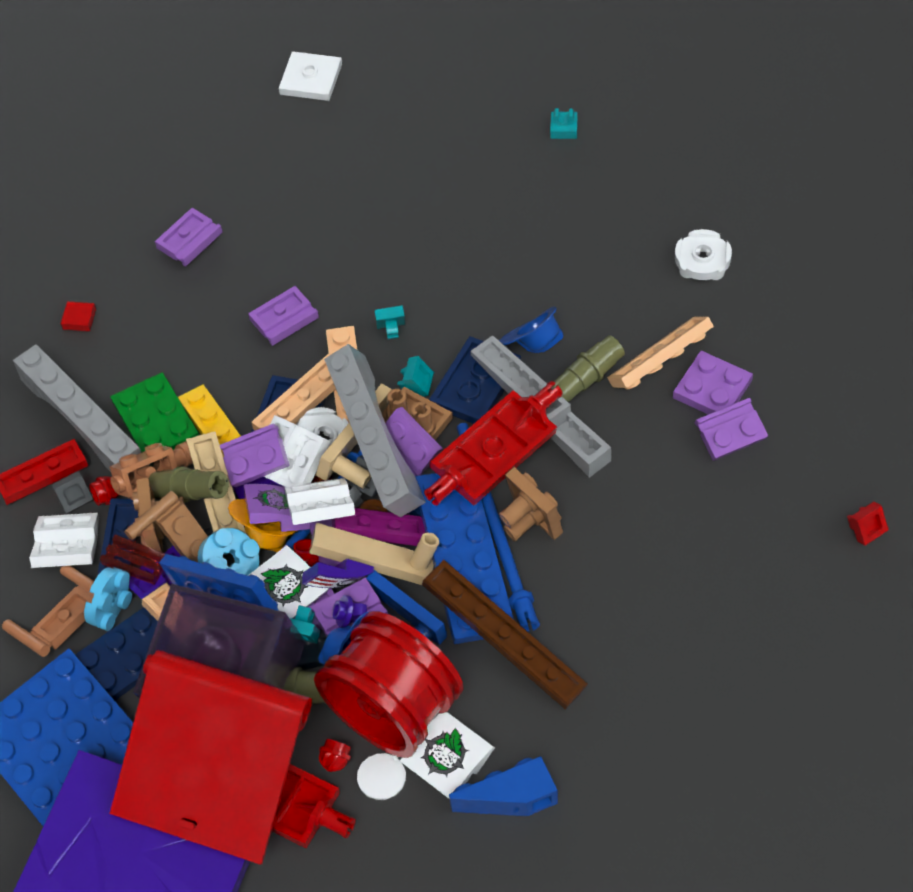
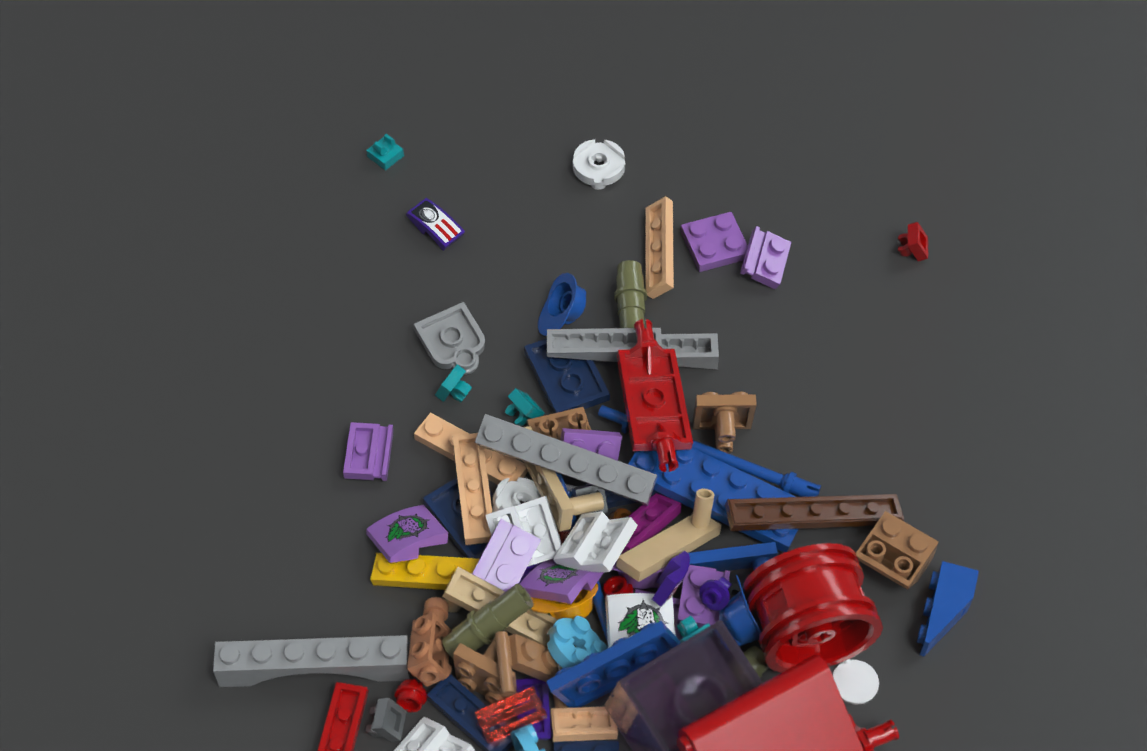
camera: 55 degrees left, 0 degrees up
red tile [60,301,96,331] -> none
green plate [110,372,199,463] -> none
medium lavender plate [155,208,222,267] -> none
white plate [279,51,342,101] -> none
white slope [400,712,495,798] -> none
none -> medium lavender slope [366,505,448,563]
none -> slope [406,198,465,251]
none -> light grey plate [414,302,485,375]
none -> medium nougat slope [856,511,939,590]

